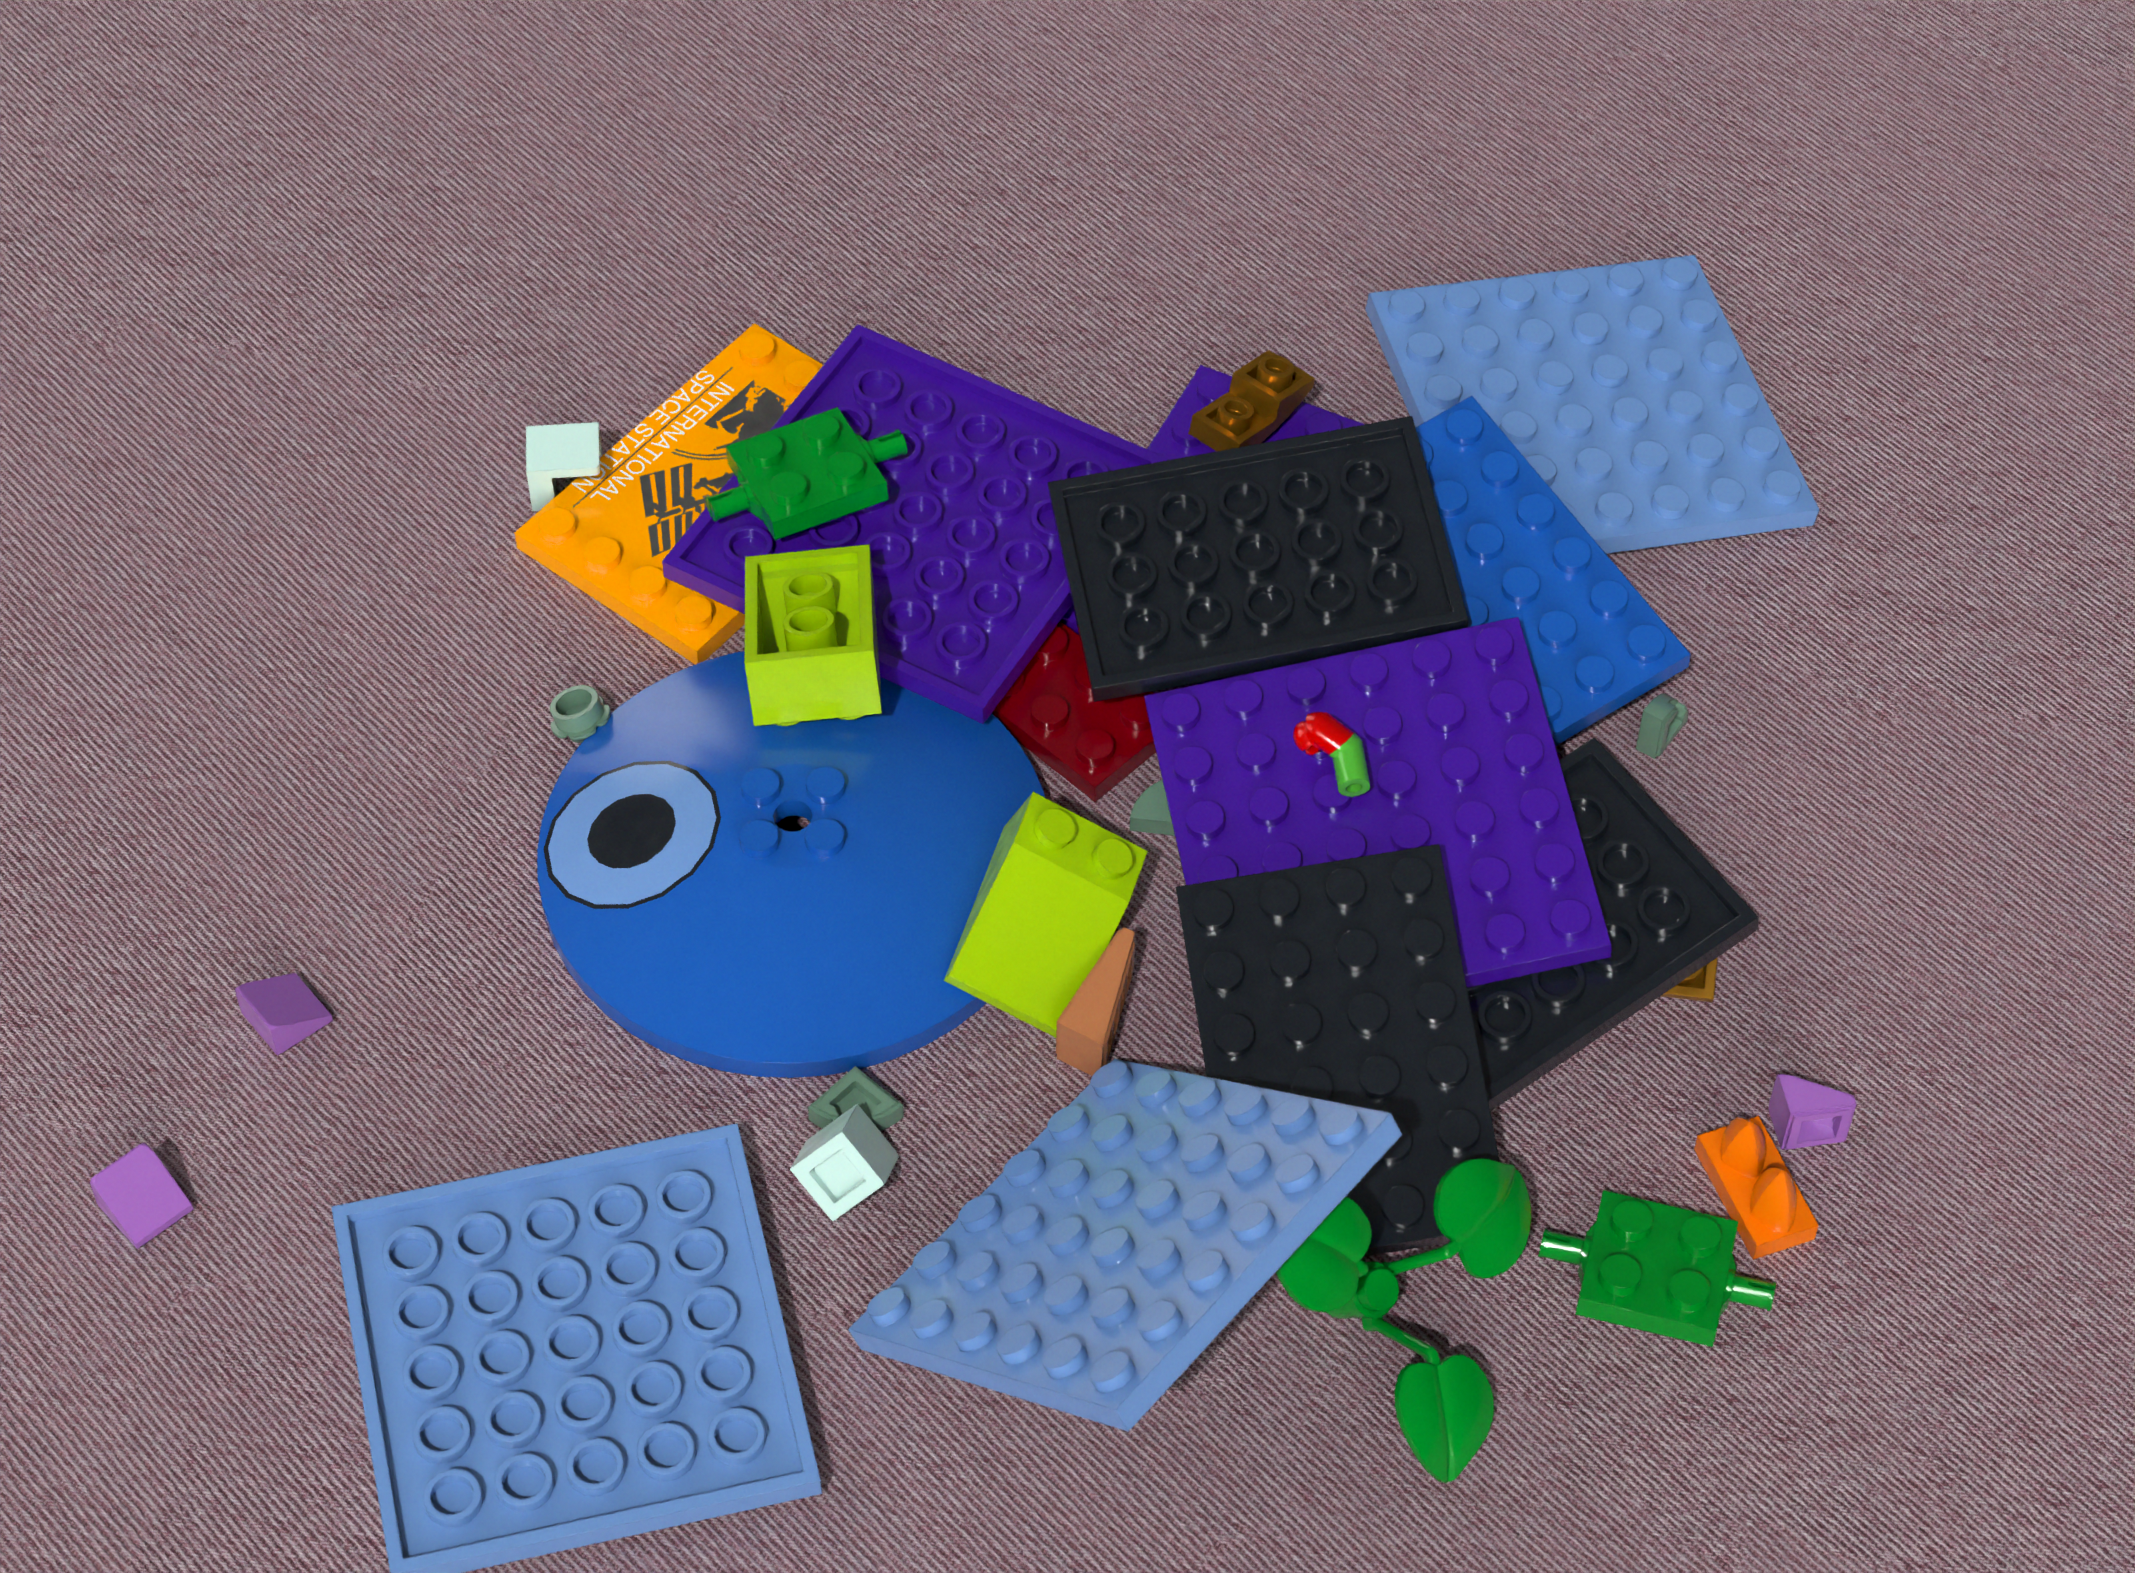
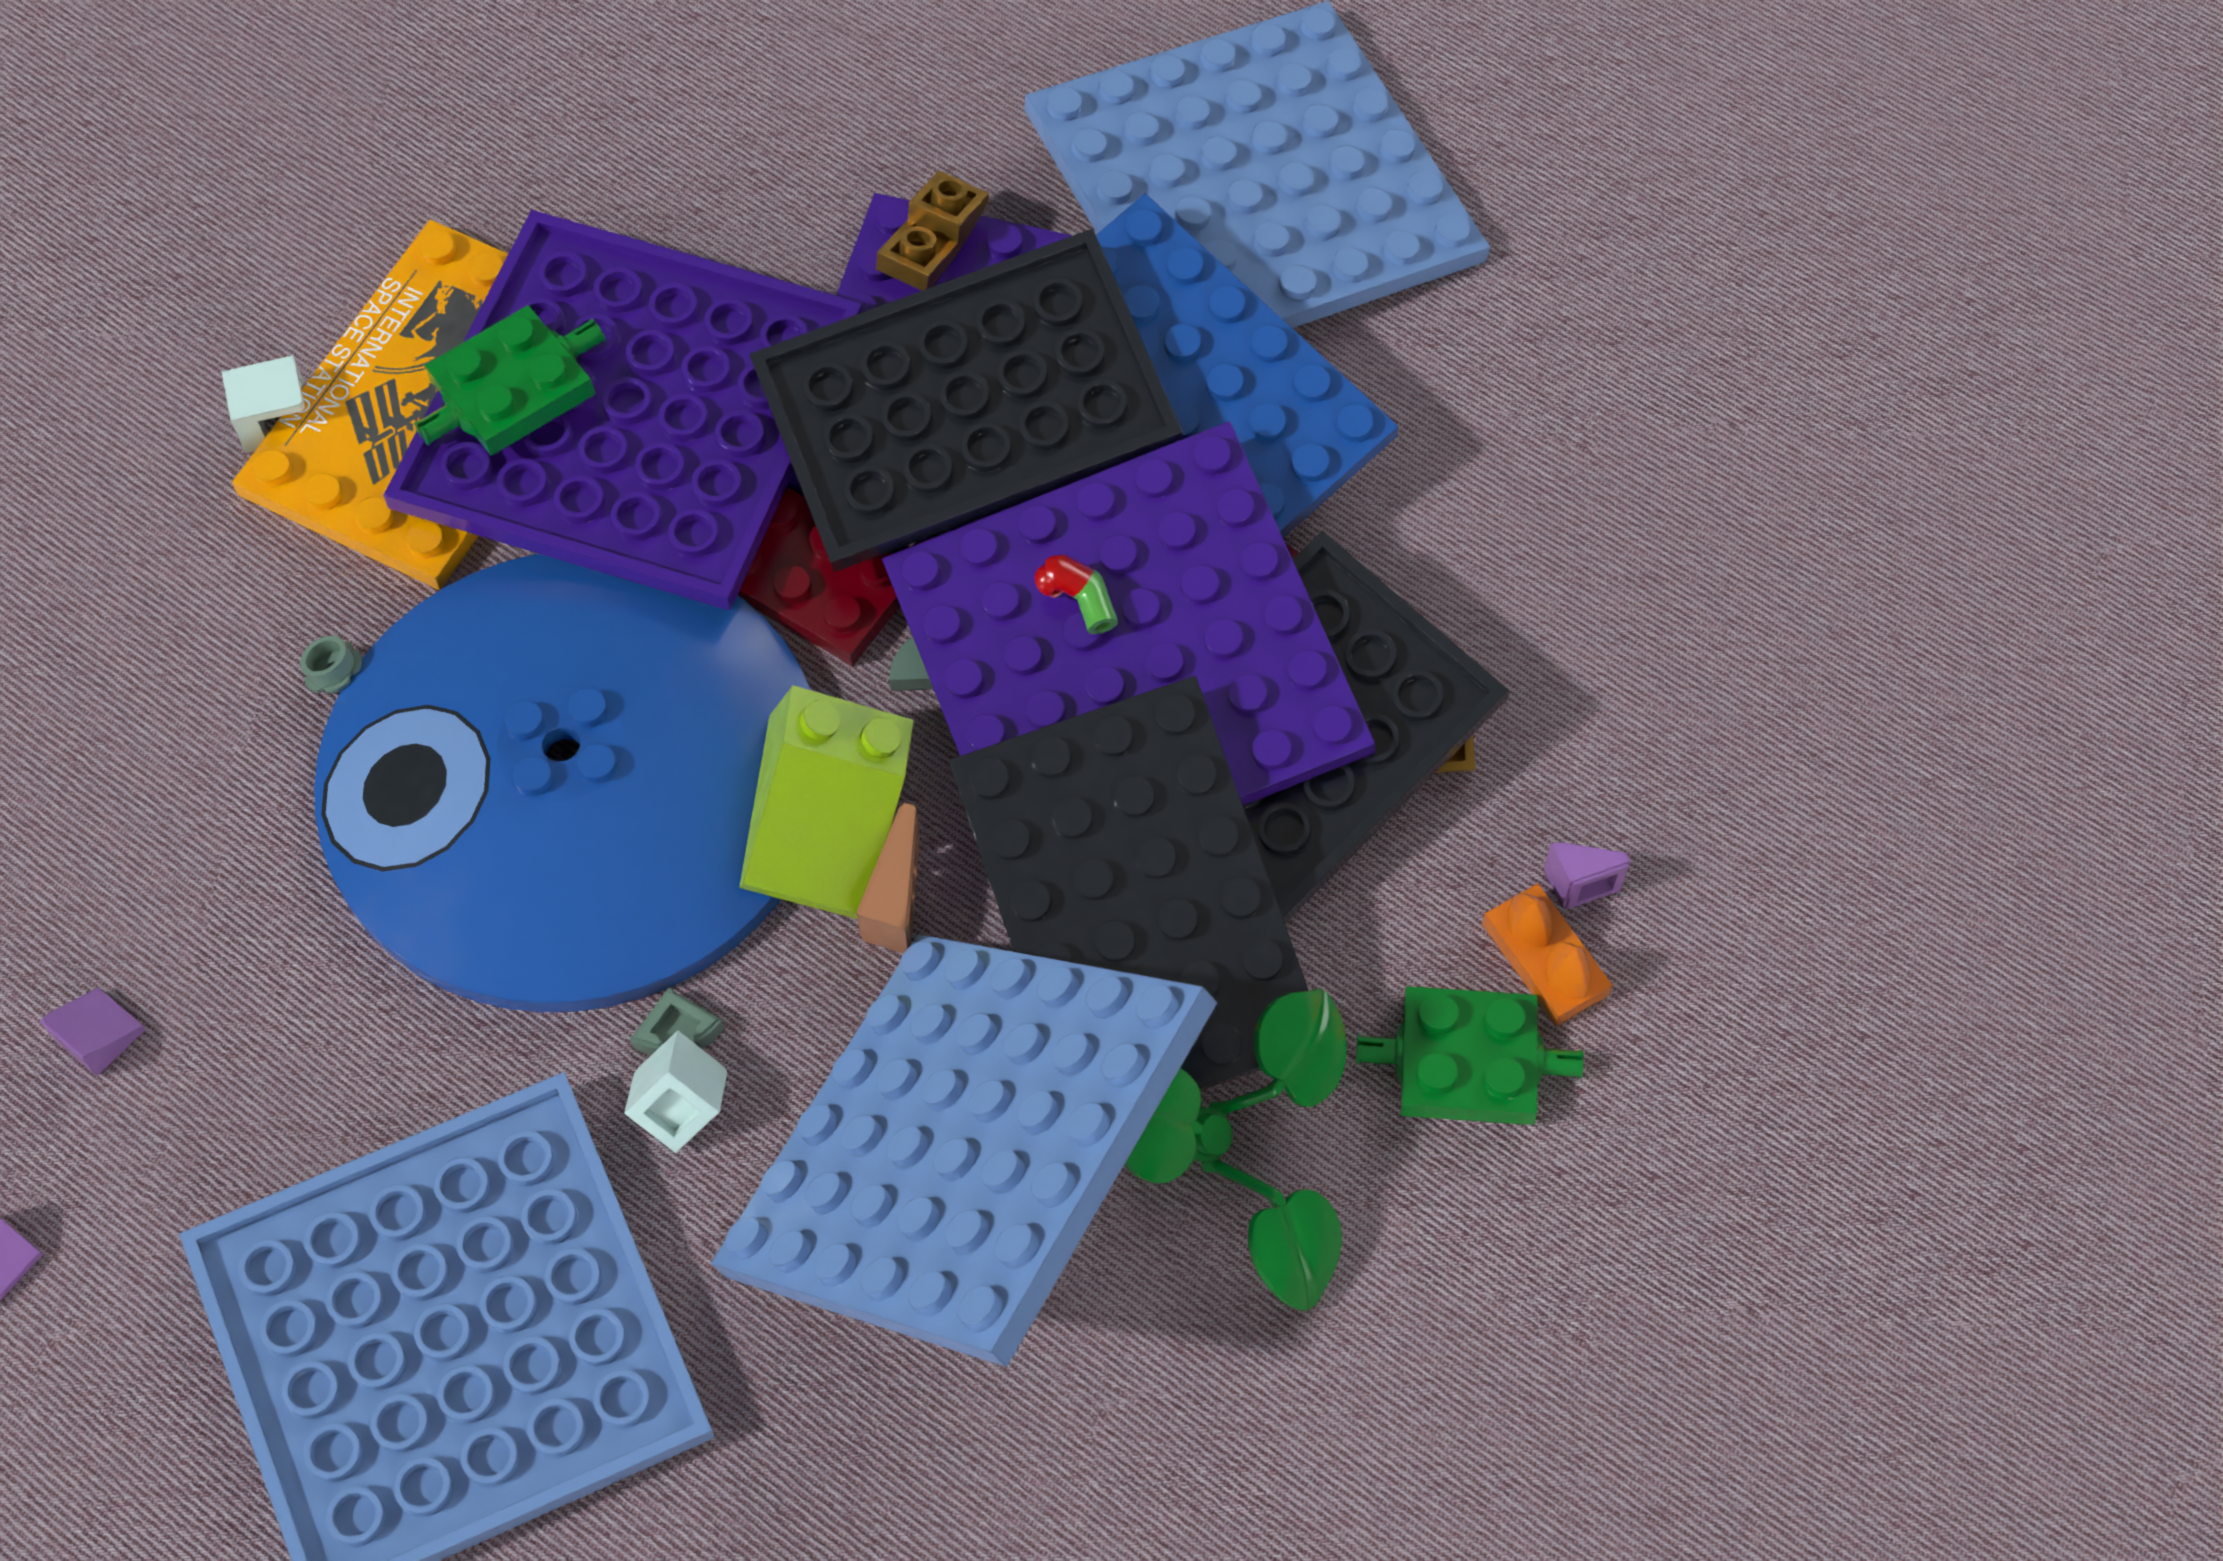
camera: 10 degrees left, 10 degrees up
lime slope [744,544,882,726] -> none
sand green tile [1636,693,1688,759] -> none

